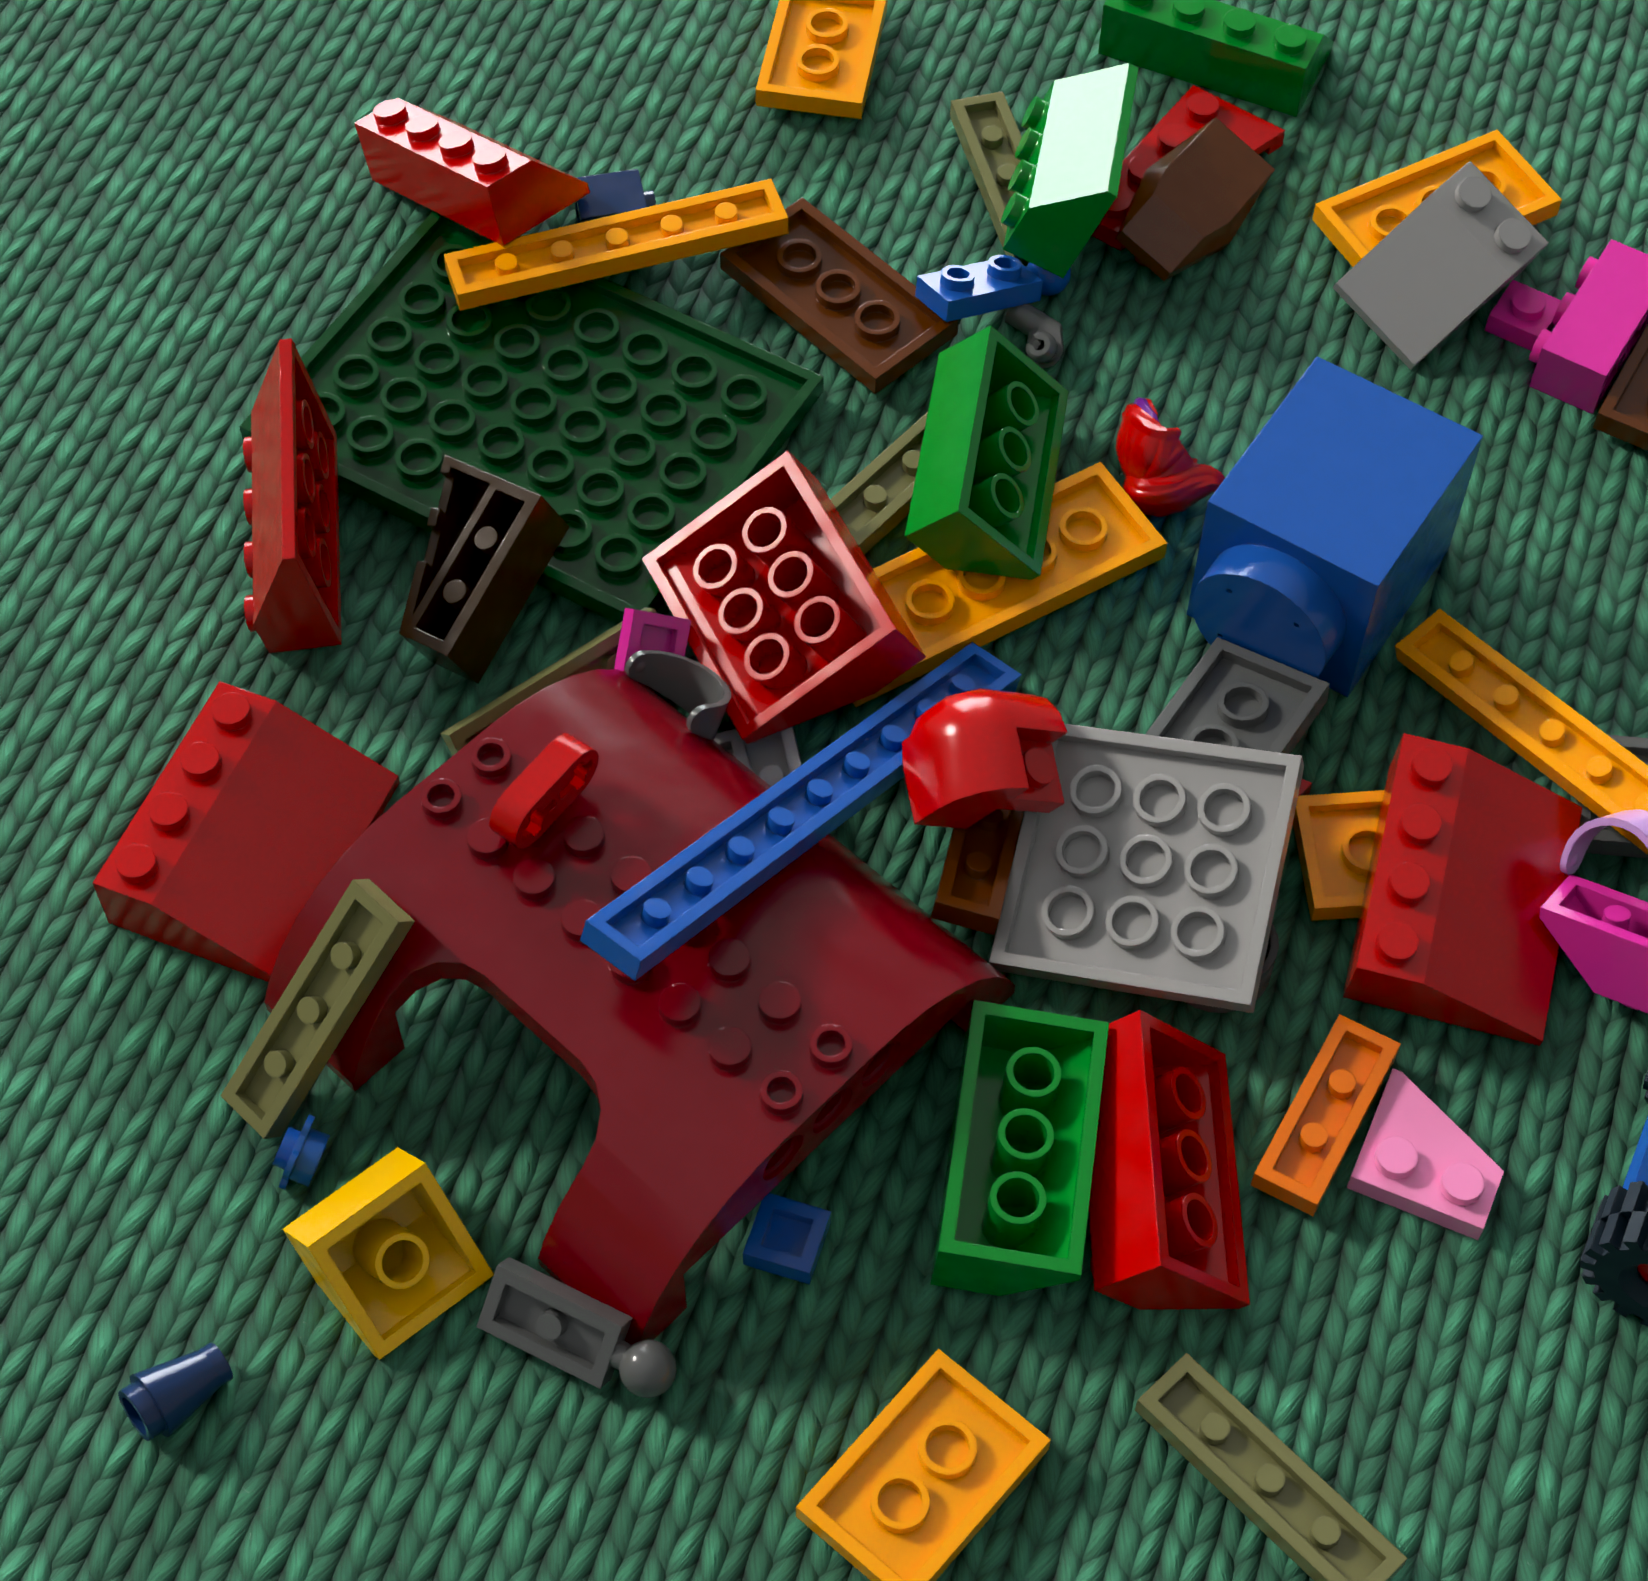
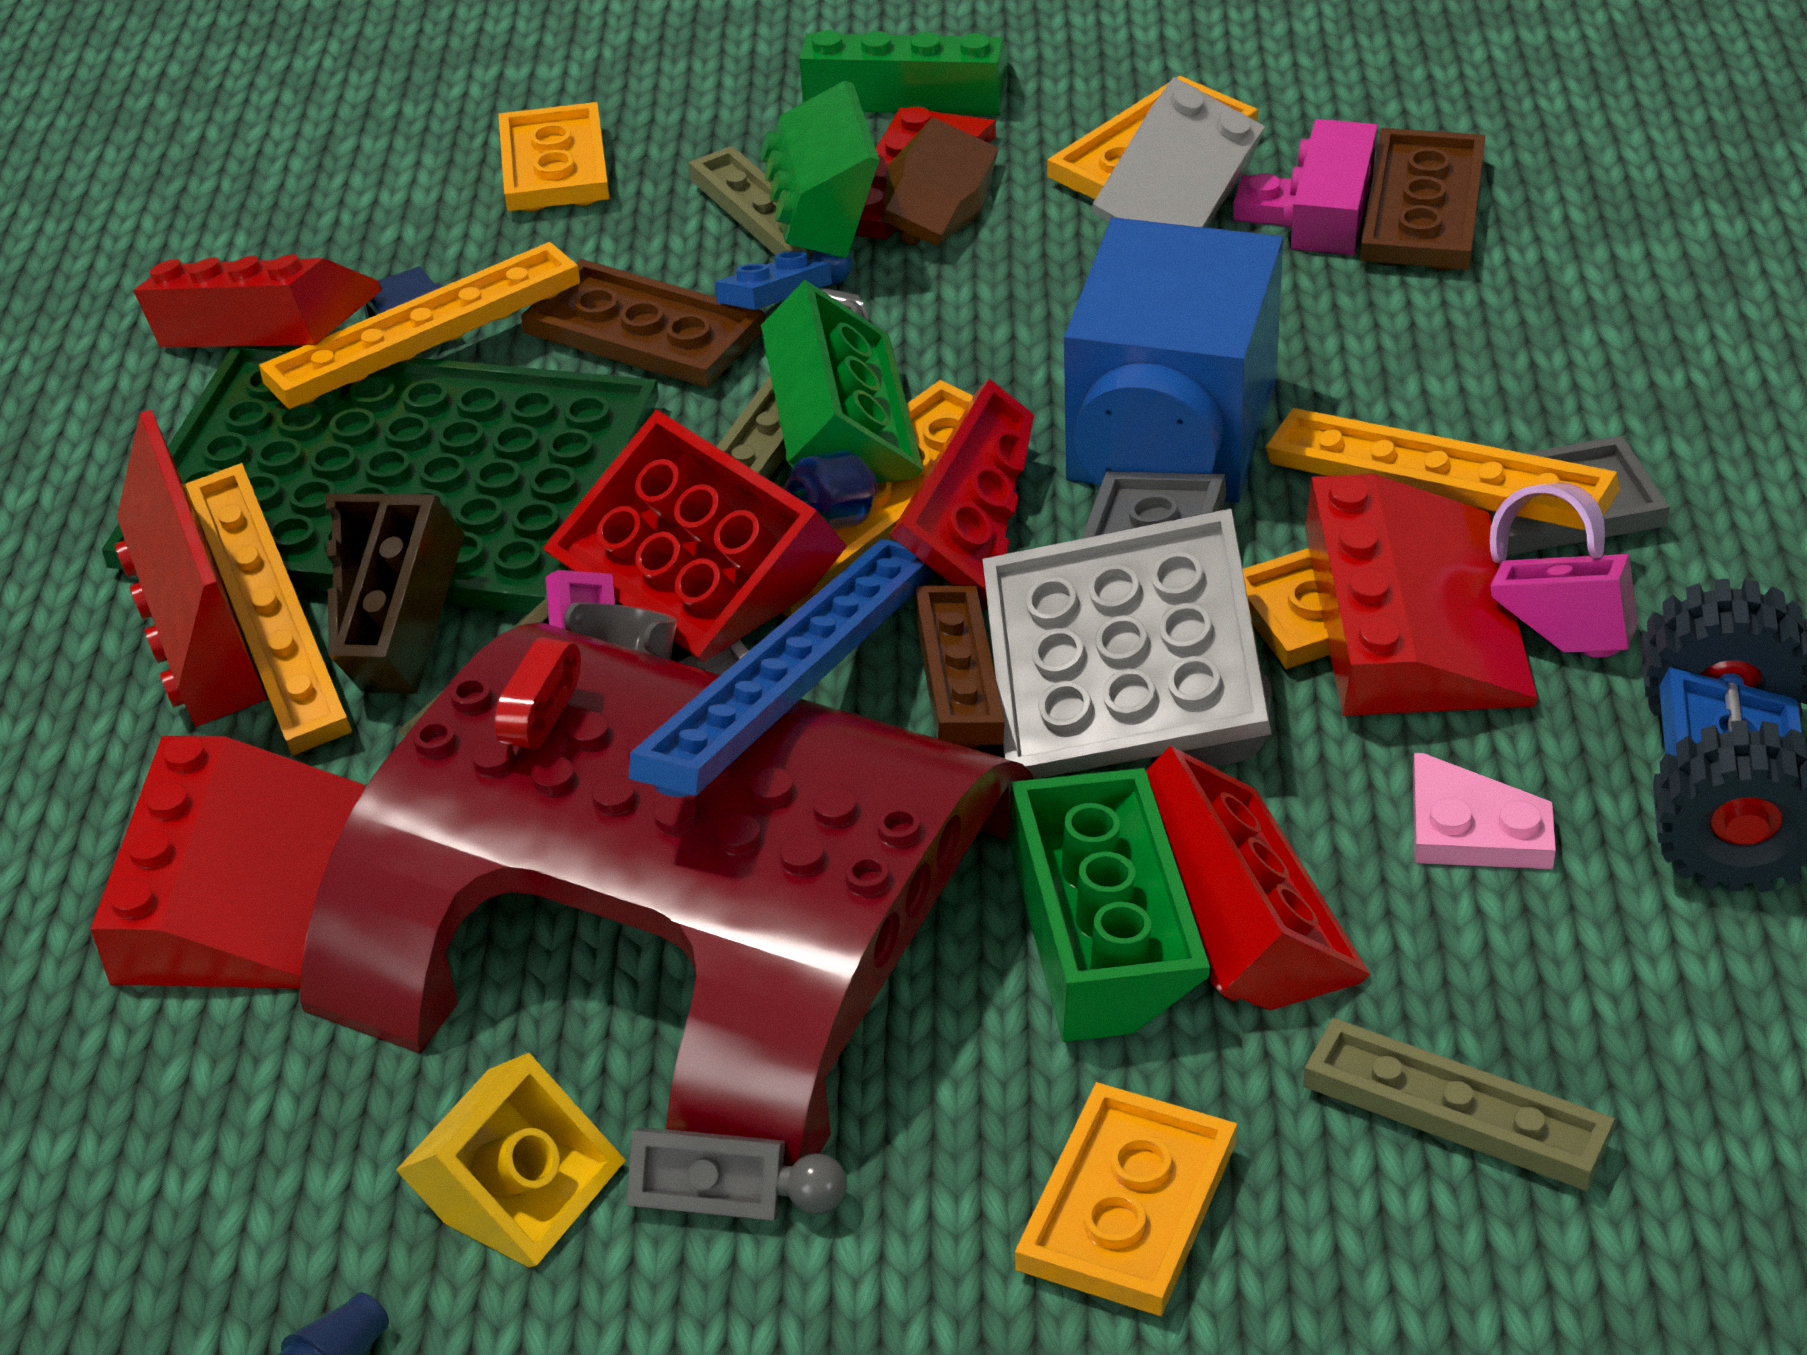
camera: 15 degrees left, 15 degrees down
olive plate [220,879,415,1139] -> none
blue plate [272,1114,330,1190] -> none
blue plate [743,1193,831,1285] -> none
red brick [902,688,1068,829] -> none
red hair [1116,397,1225,517] -> none
orange plate [1251,1014,1401,1216] -> none
none -> light orange plate [185,463,352,756]
none -> clear blue head [784,450,878,530]
none -> red wing [890,378,1034,610]

